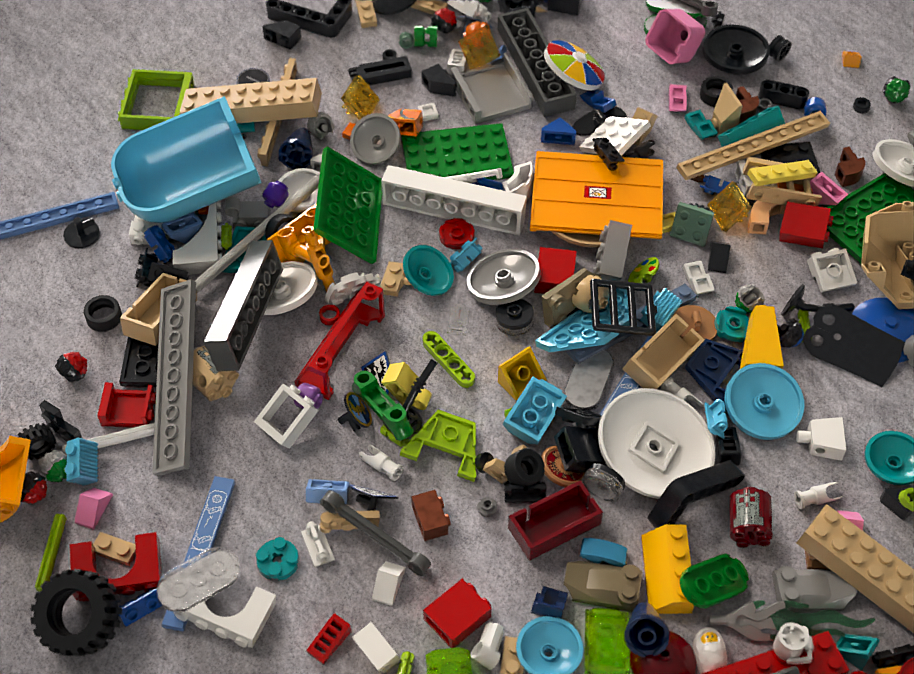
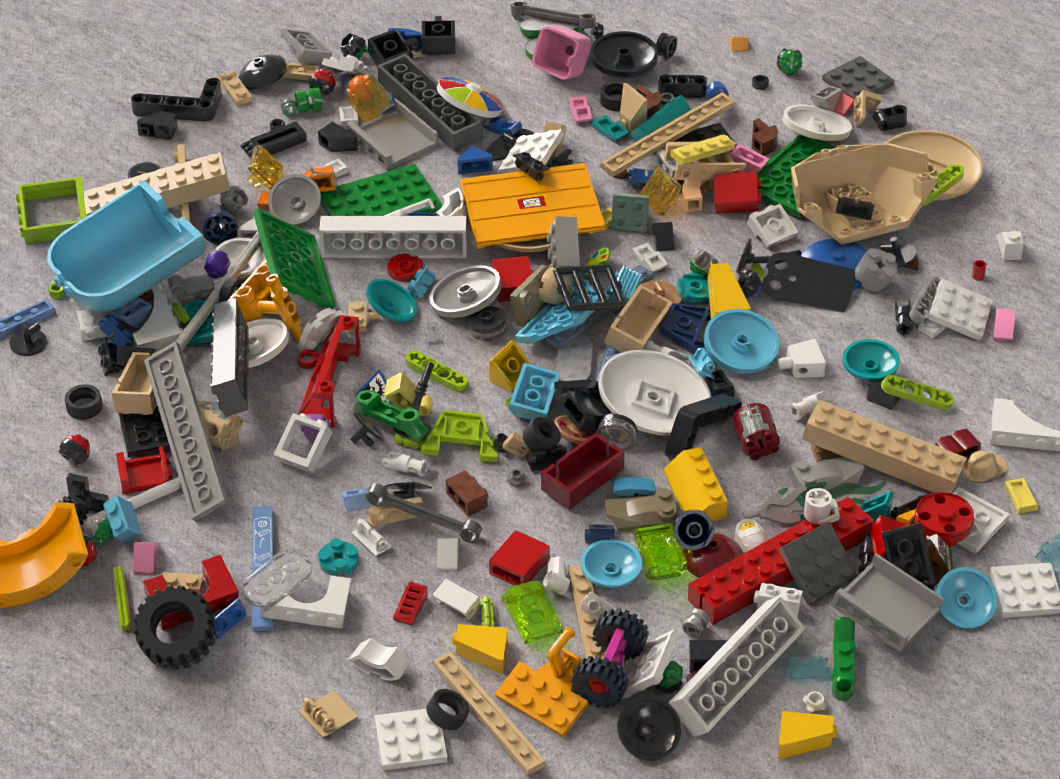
camera: 15 degrees left, 10 degrees down
green tile [680,554,749,609] -> none

